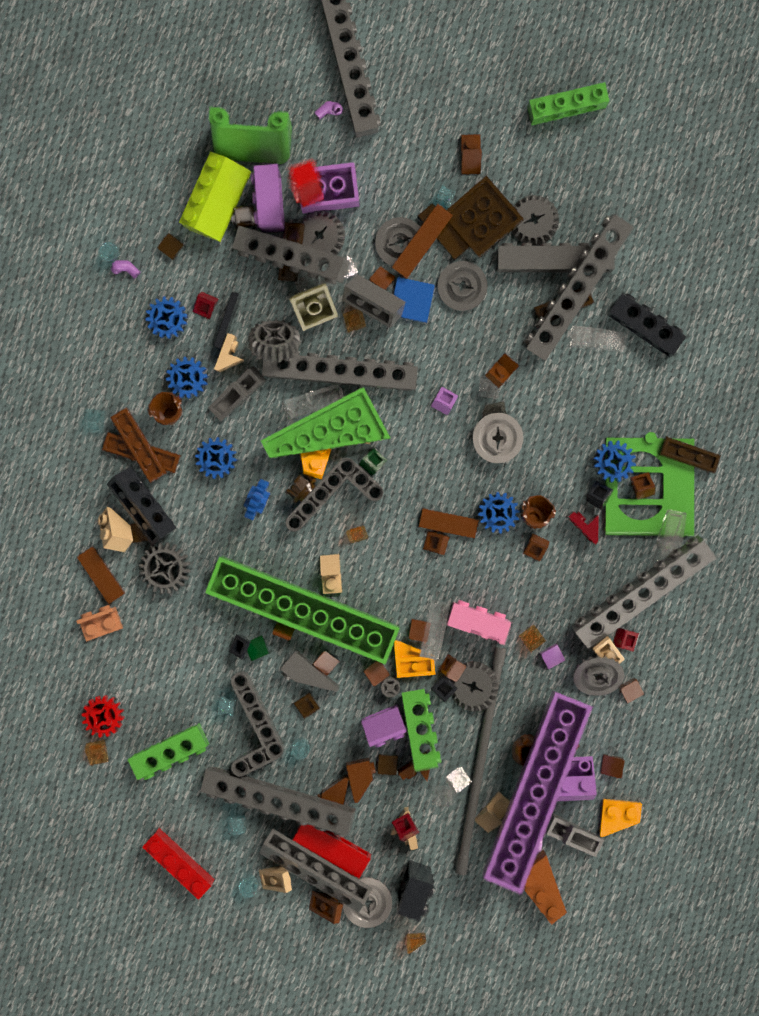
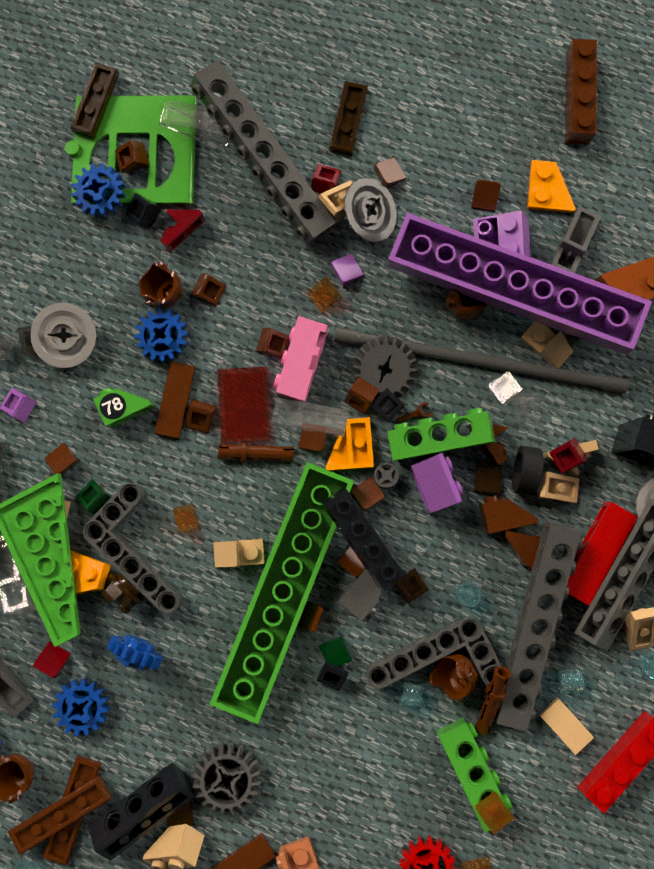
camera: 90 degrees left, 5 degrees down
none -> dark red slope [32,641,71,678]
none -> reddish brown slope [45,443,80,476]
none -> bright green slope [93,388,155,428]
none -> clear red tile [218,366,271,443]
none -> reddish brown pin [218,443,294,463]
none -> reddish brown slope [256,328,289,359]
none -> black brick [321,488,406,591]
none -> dark brown tile [329,81,368,155]
none -> reddish brown hand [397,402,433,424]
none -> reddish brown cap [430,654,478,700]
none -> reddish brown pin [475,666,511,735]
none -> clear orange slope [475,792,515,834]
none -> black tyre [512,446,544,495]
none -> tan slope [538,471,580,503]
none -> tan tile [539,698,594,755]
none -> reddish brown brick [565,39,597,144]

